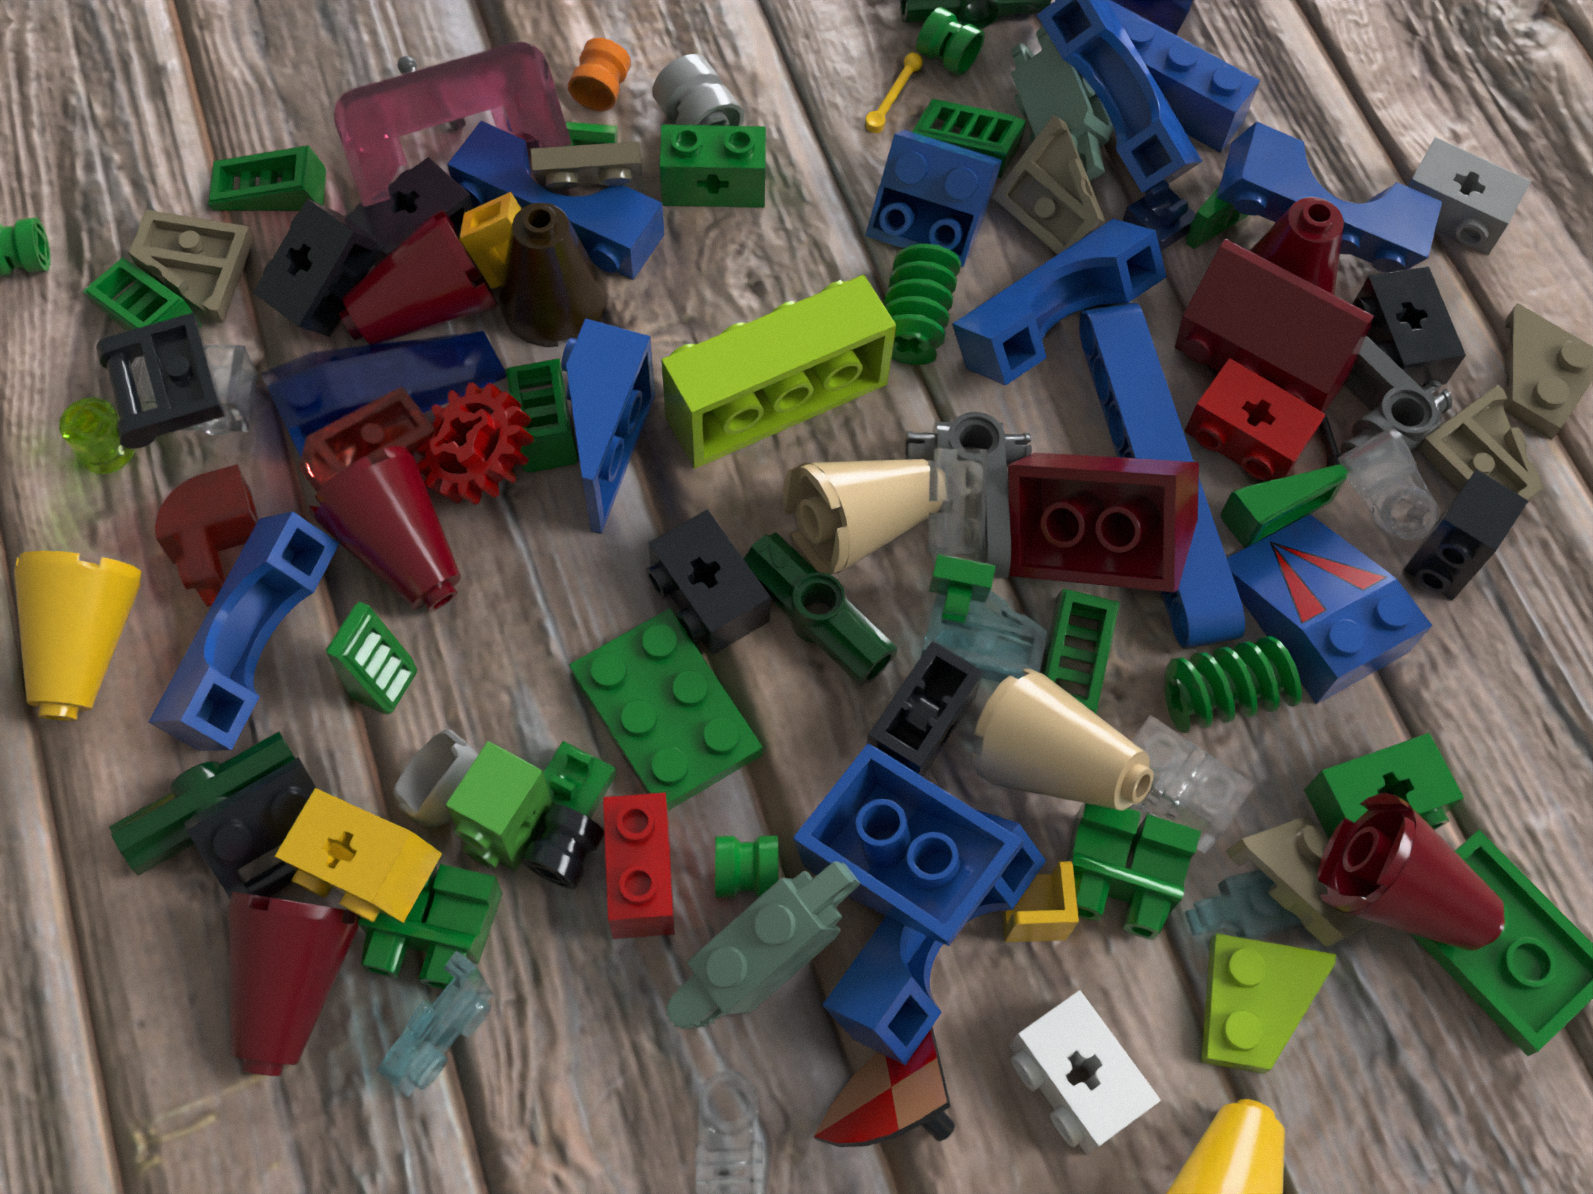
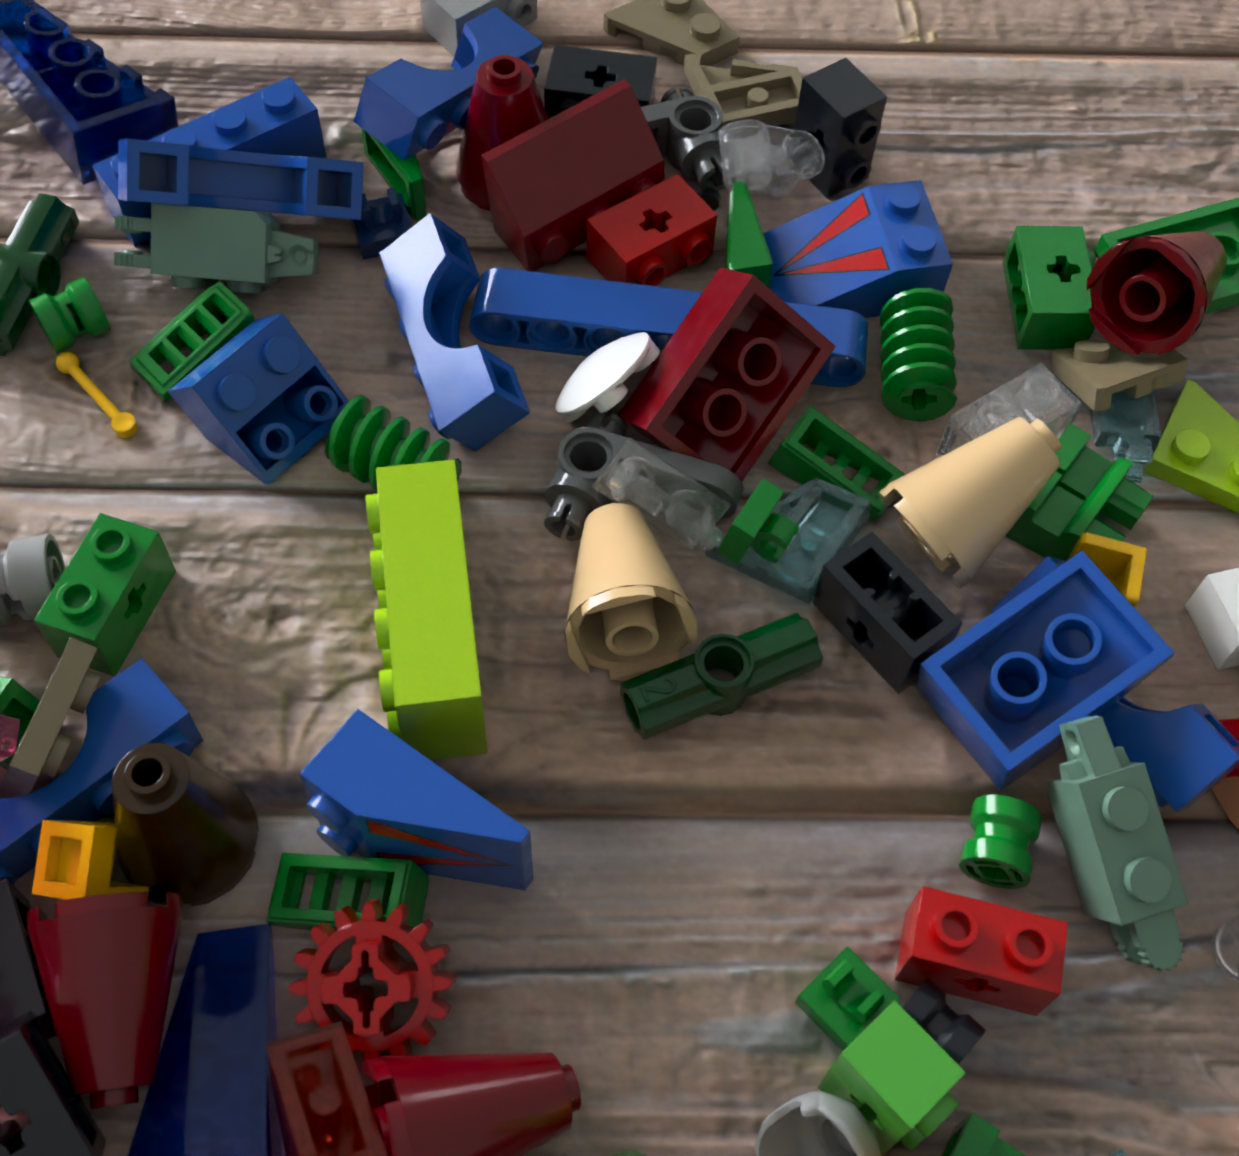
camera: 70 degrees left, 5 degrees down
green plate [569,608,763,811] -> none
black brick [646,509,771,656] -> none
dark tan wing [992,115,1105,254] -> none
none -> white dish [555,332,660,422]

